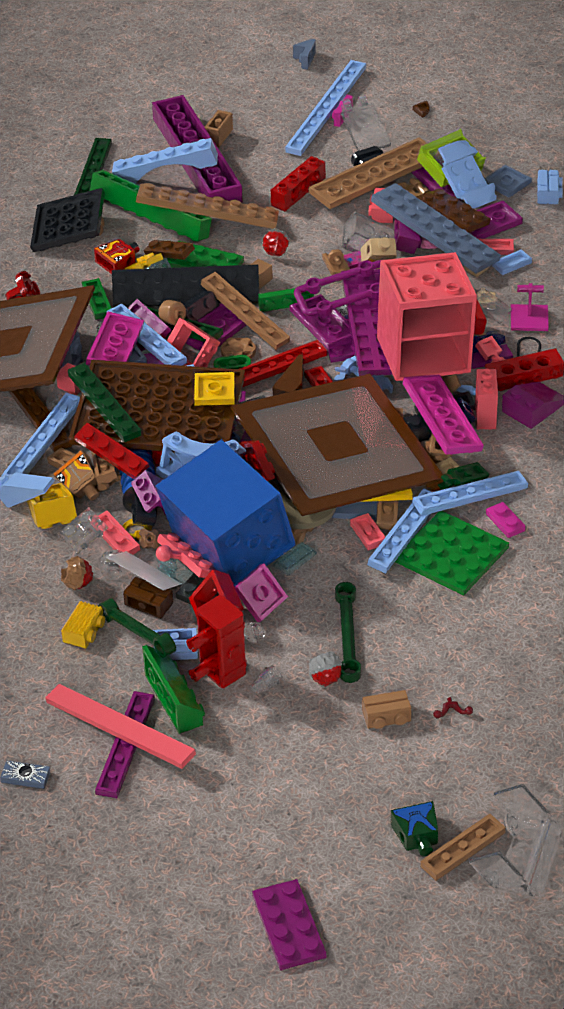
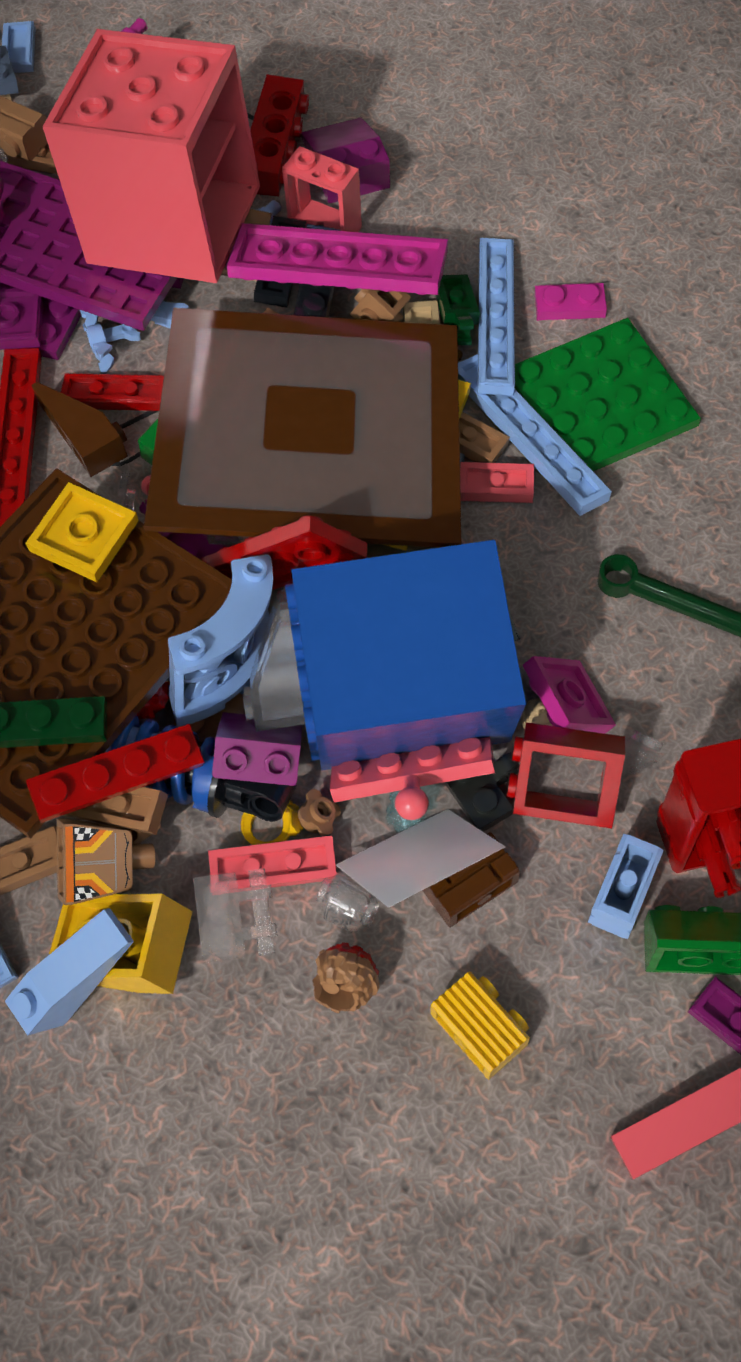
camera: 60 degrees left, 20 degrees up
dark green piece [98,598,176,658] -> none

